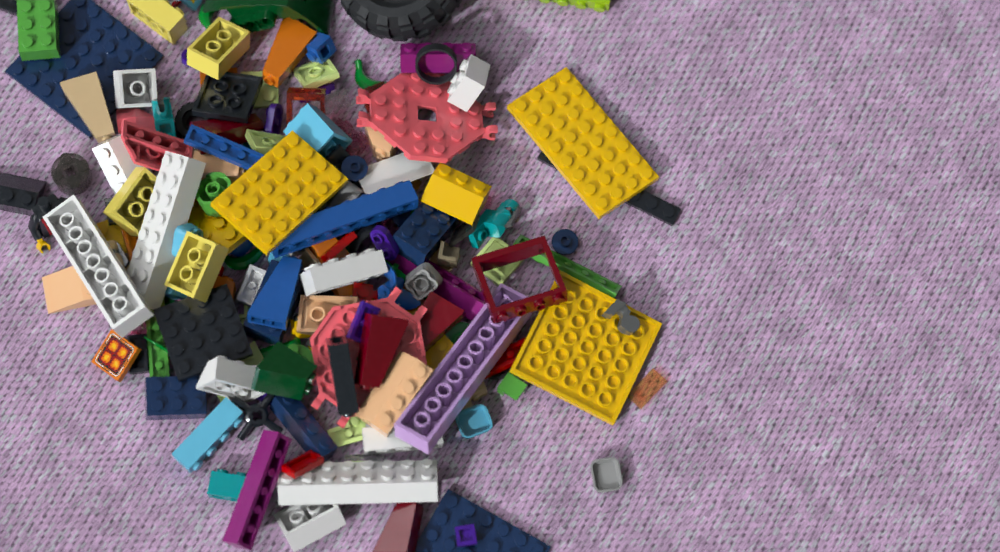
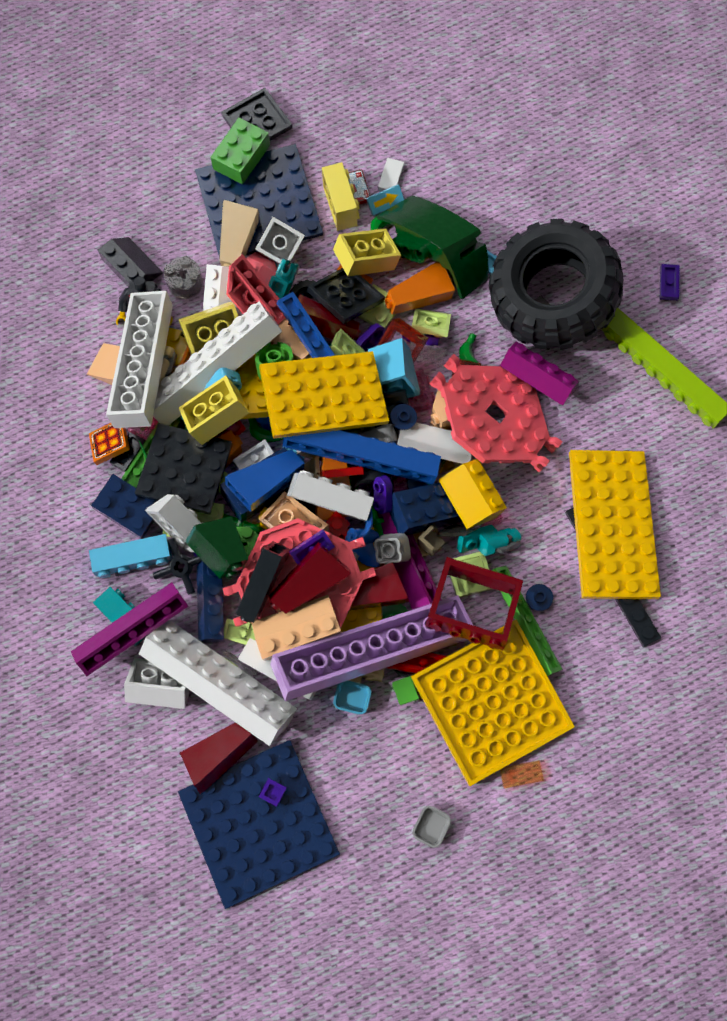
camera: 40 degrees right, 0 degrees up
red tile [281,450,324,479] -> none
blue brick [306,32,337,64] -> none
black tyre [415,43,457,85] -> none
white brick [447,54,490,112] -> none
dark grey leg [601,299,640,335] -> none

